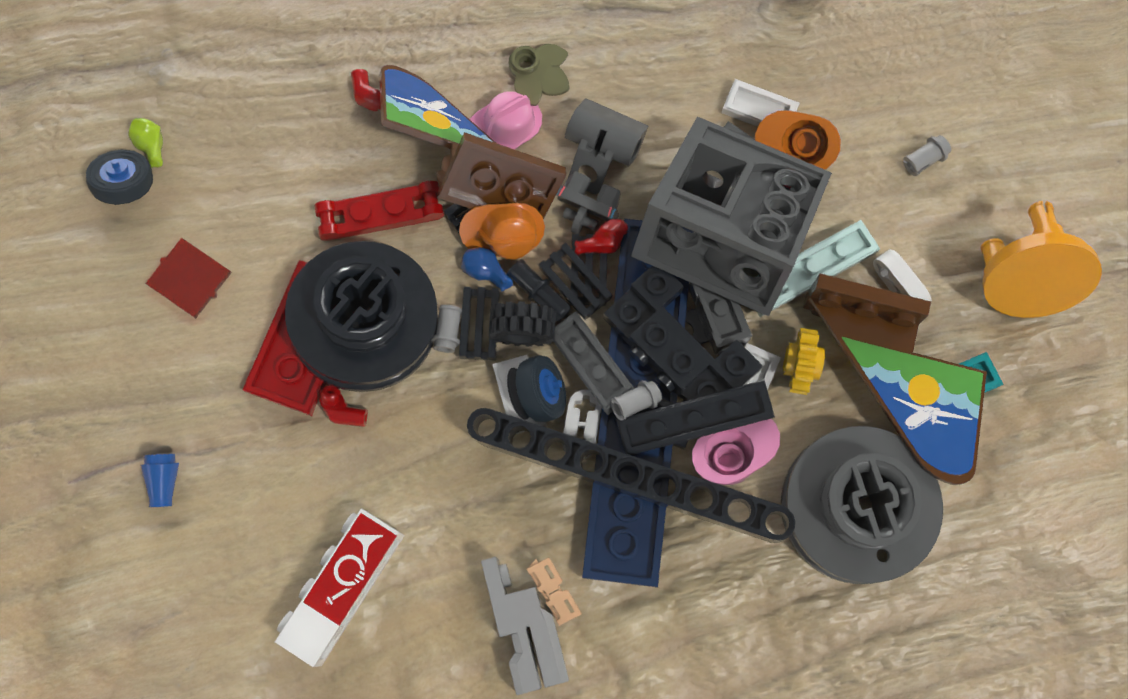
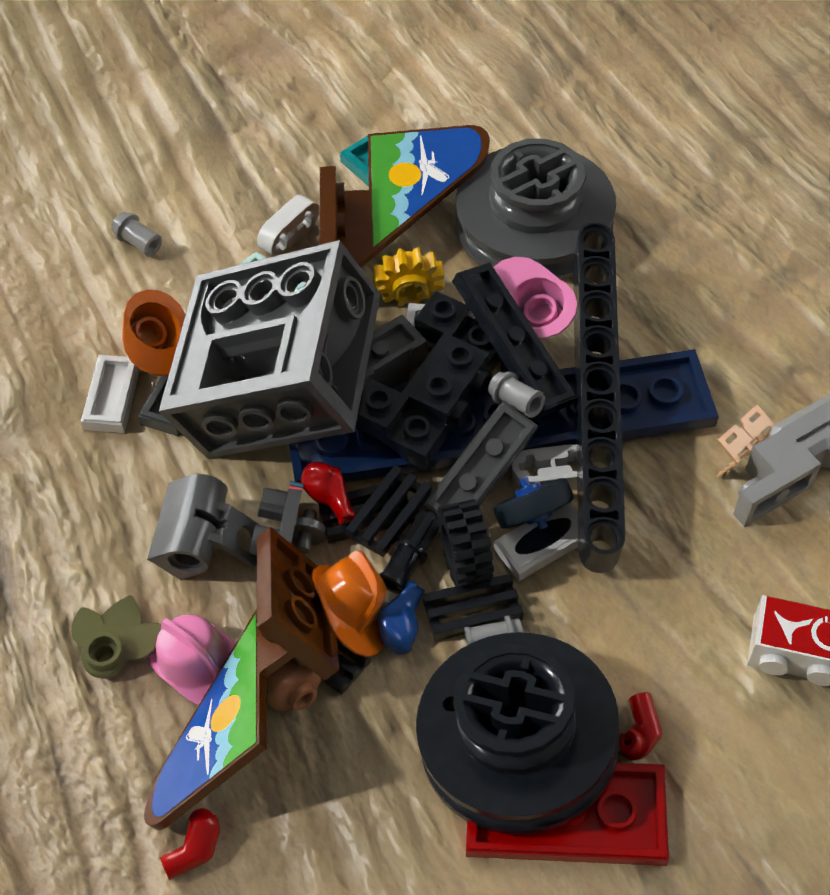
camera: 110 degrees left, 20 degrees down
red plate [314,180,444,241] -> none
light orange piece [980,201,1102,318] -> none

